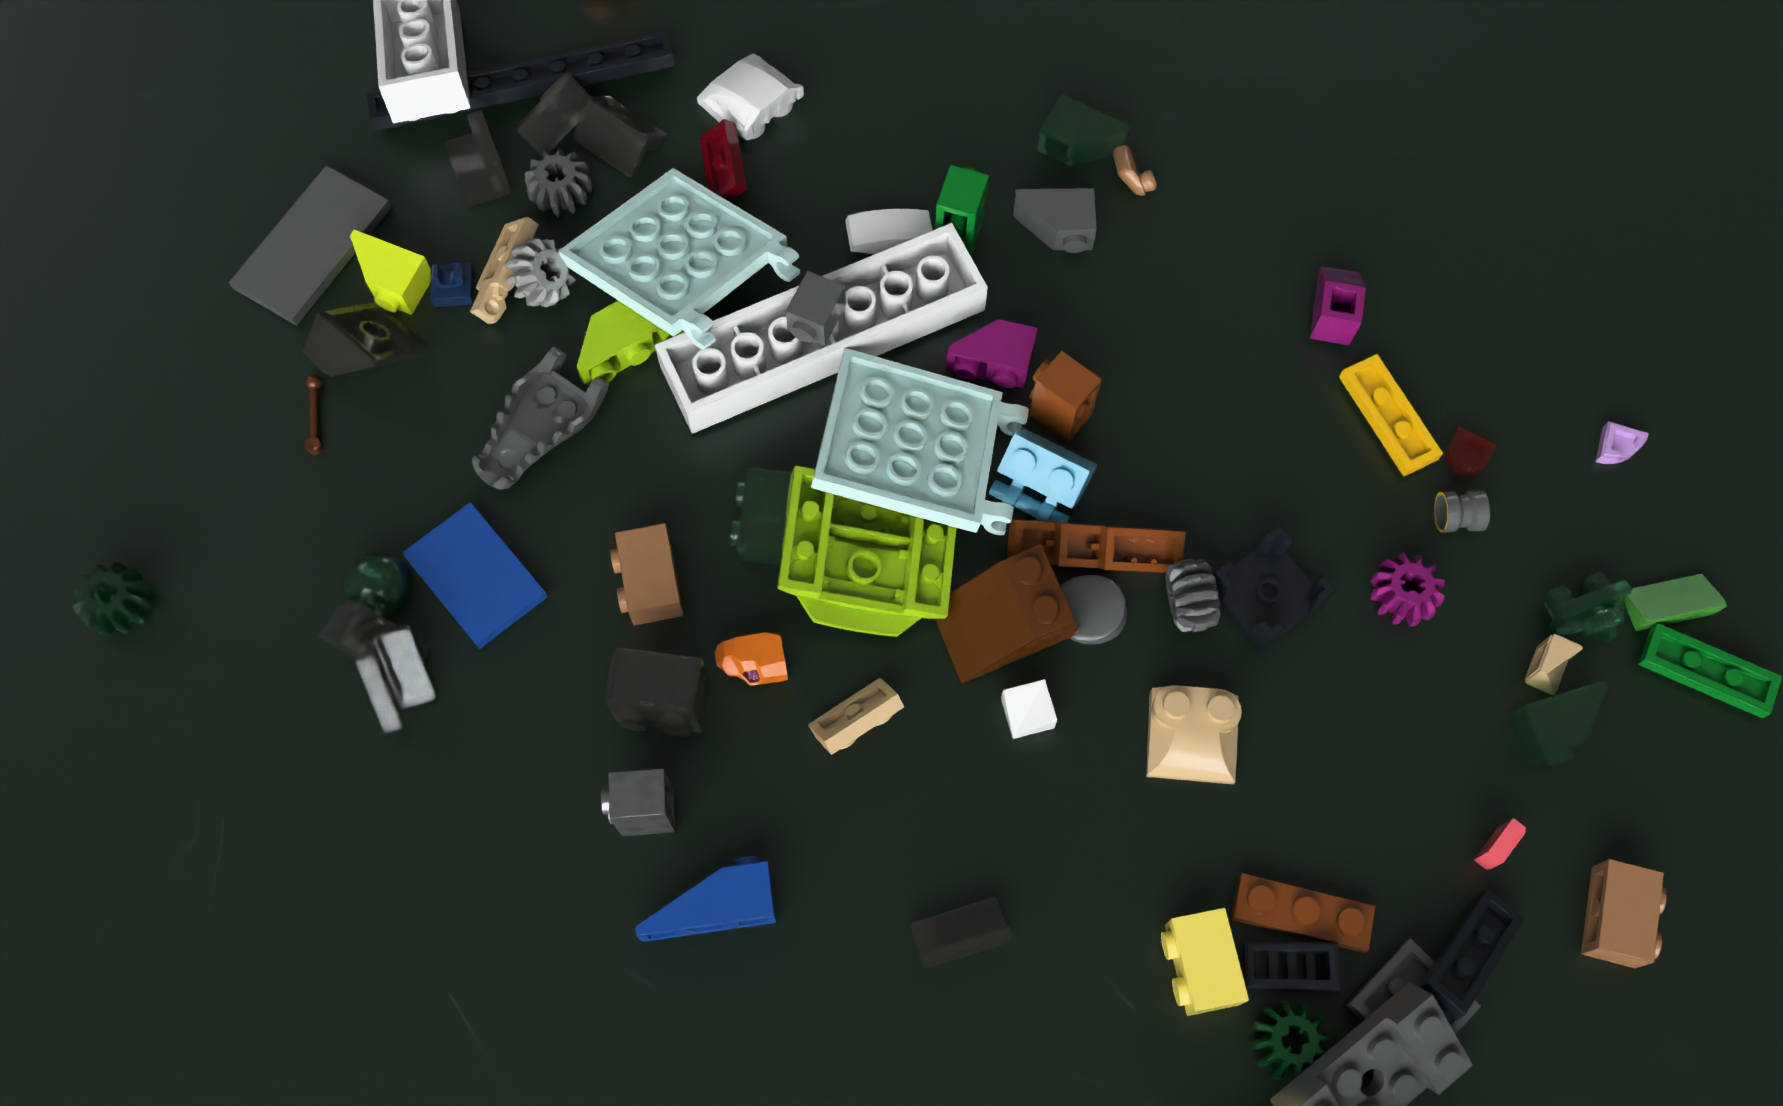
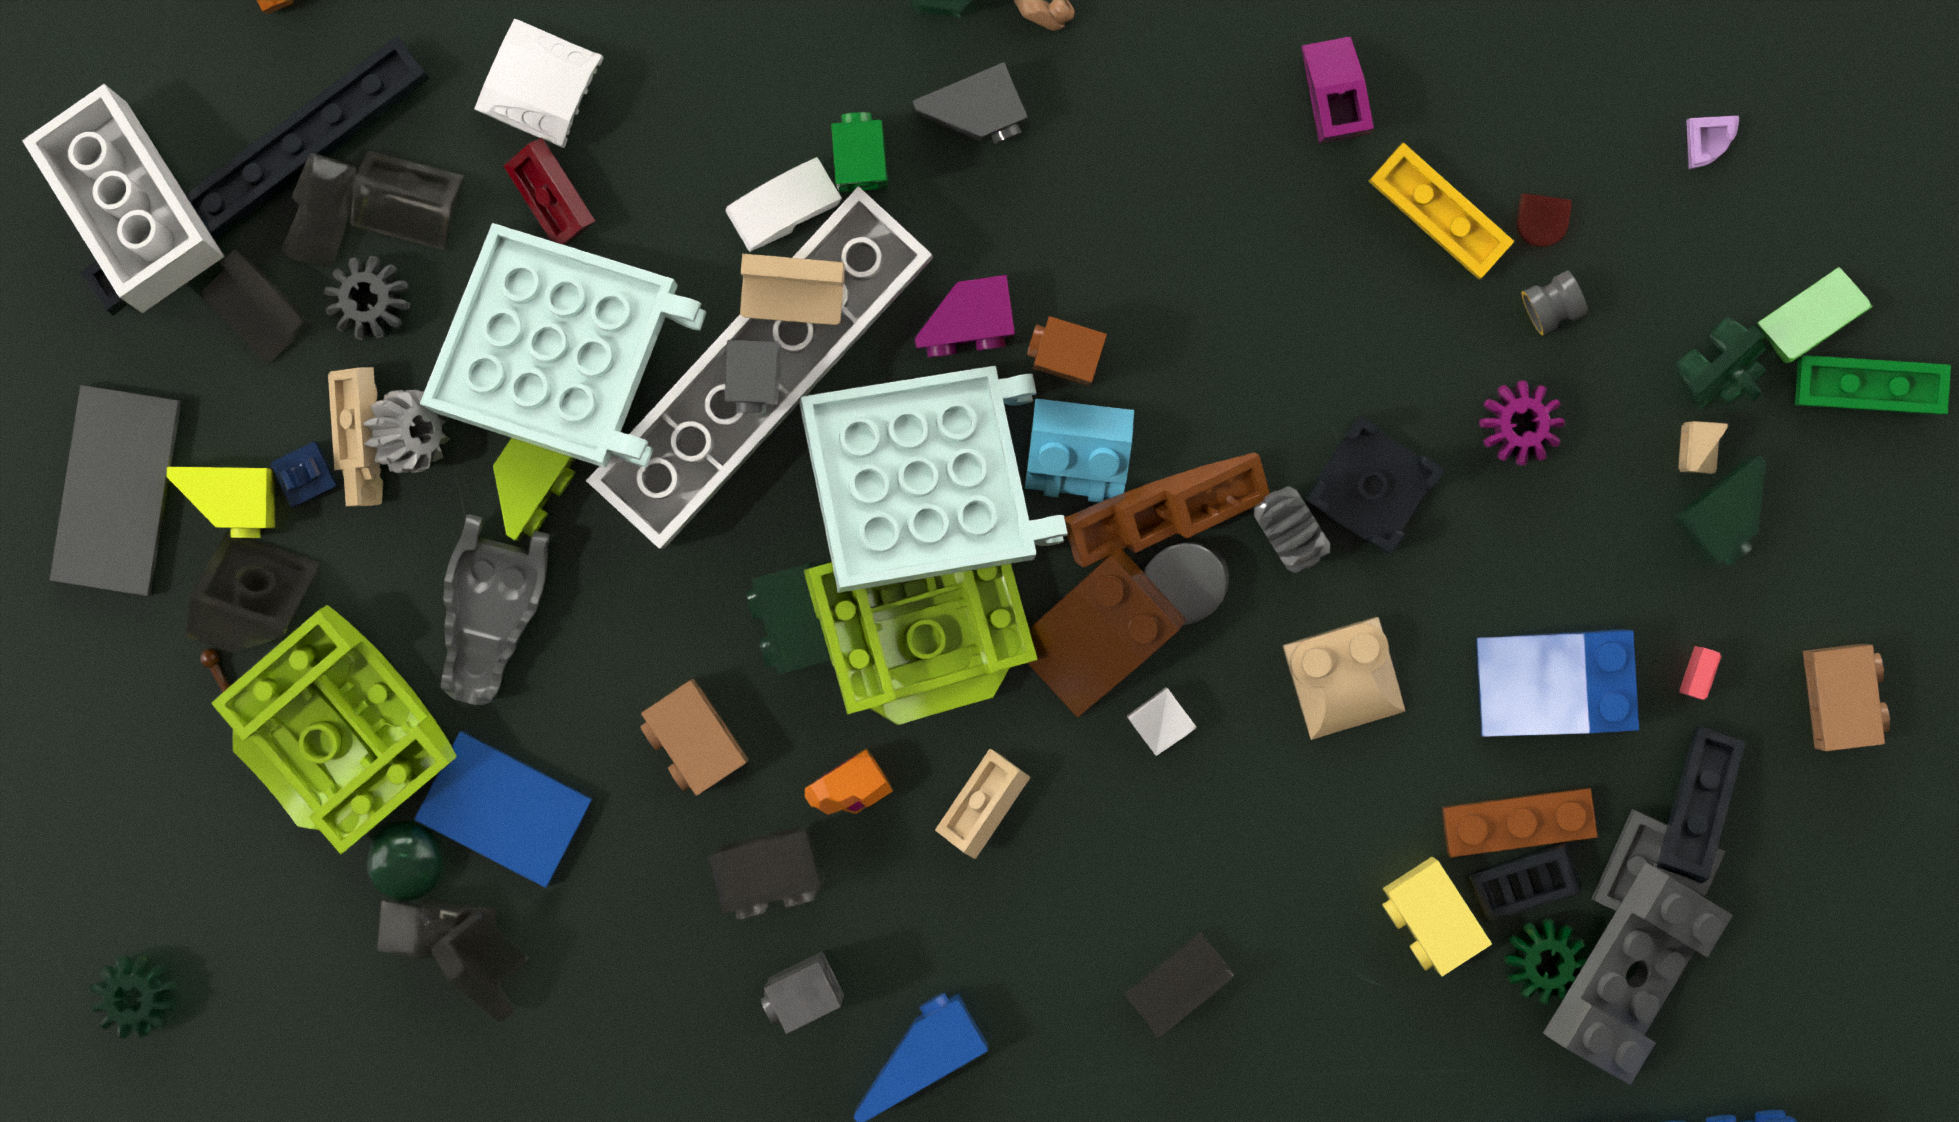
camera: 15 degrees left, 20 degrees up
none -> lime slope [211,605,457,854]
none -> tan panel [740,254,845,325]
none -> slope [1476,629,1639,736]

